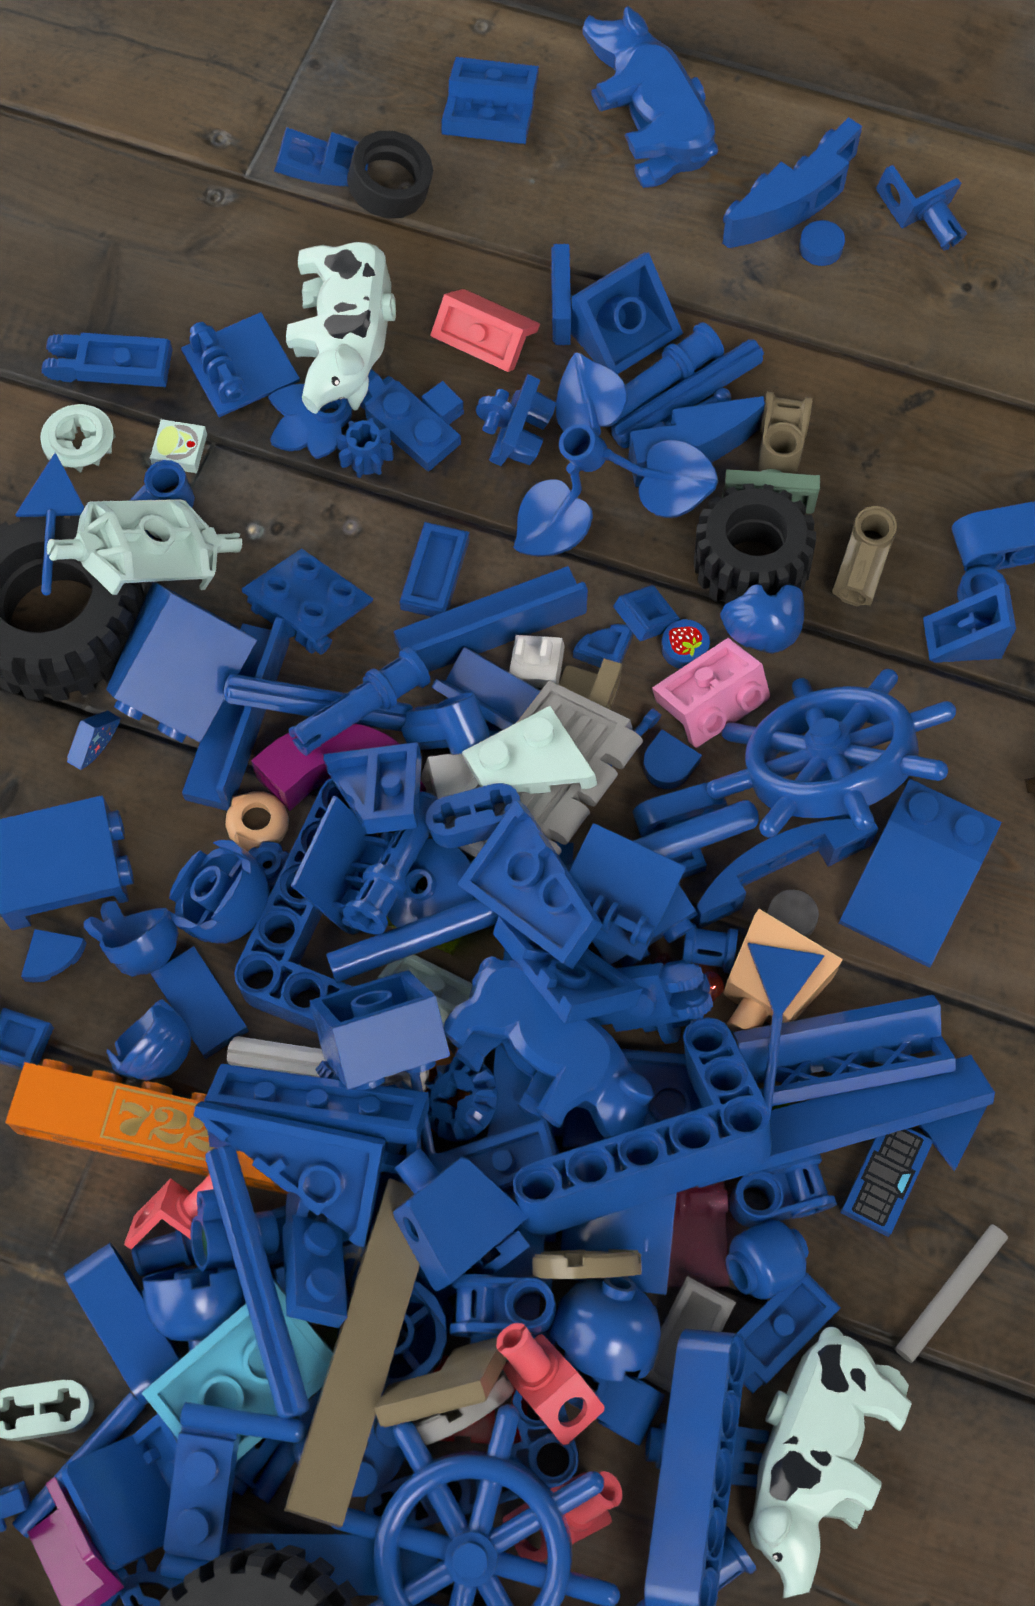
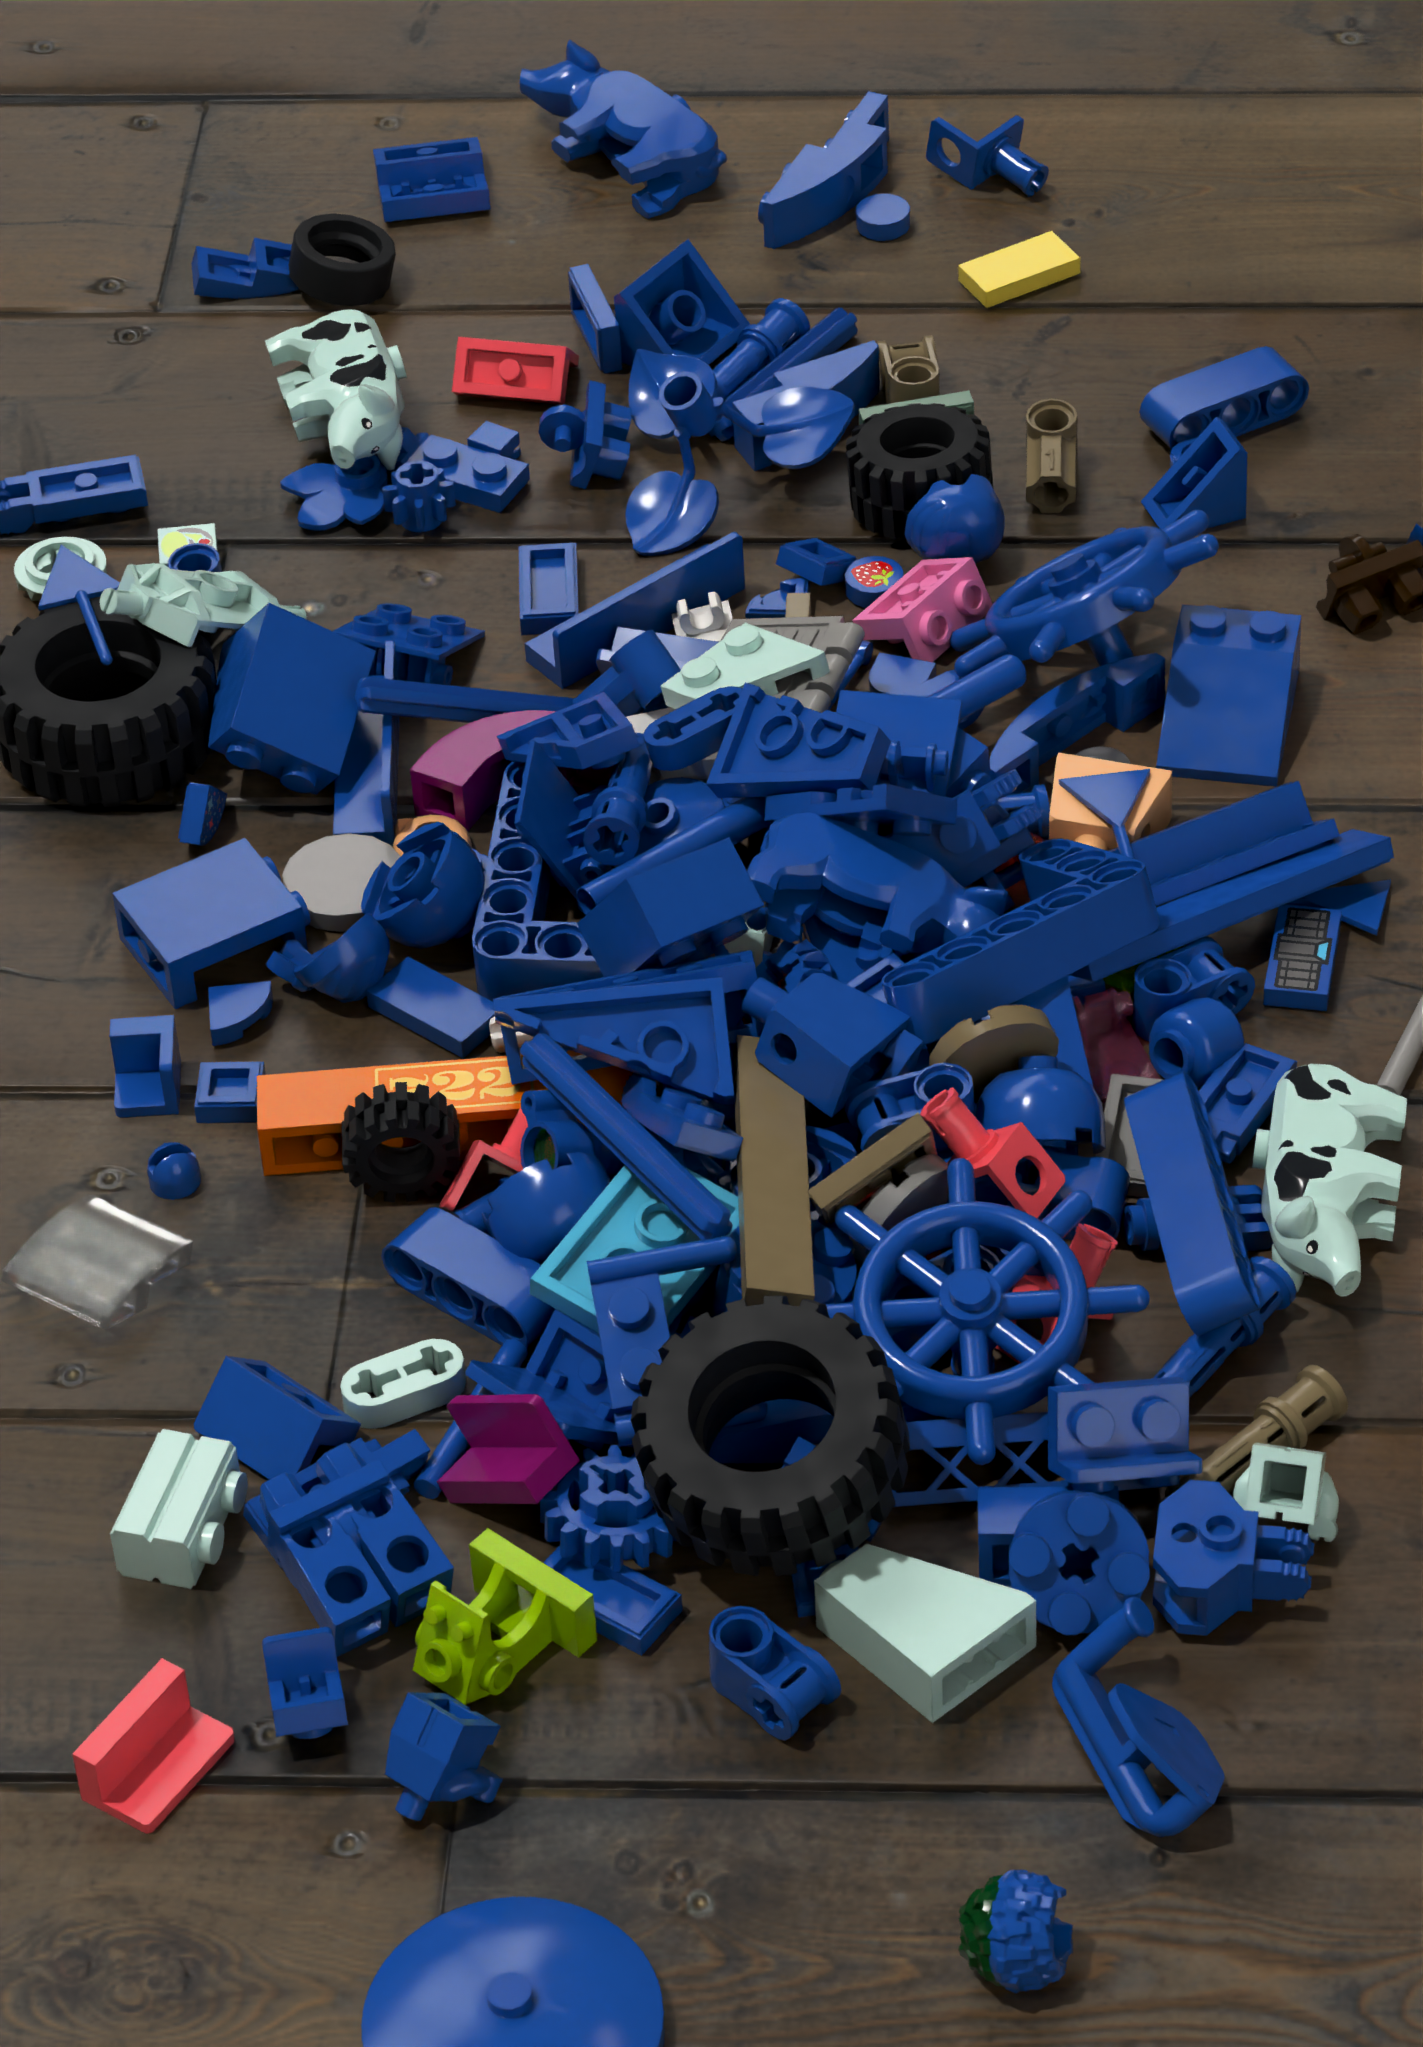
camera: 15 degrees left, 25 degrees down
blue hair [106,999,191,1081] -> none
blue hinge [181,312,300,417] -> none
blue pin [289,647,430,756] -> none
none -> light grey tile [282,833,401,932]
none -> black tyre [342,1082,461,1203]
none -> light yellow tile [958,231,1080,308]

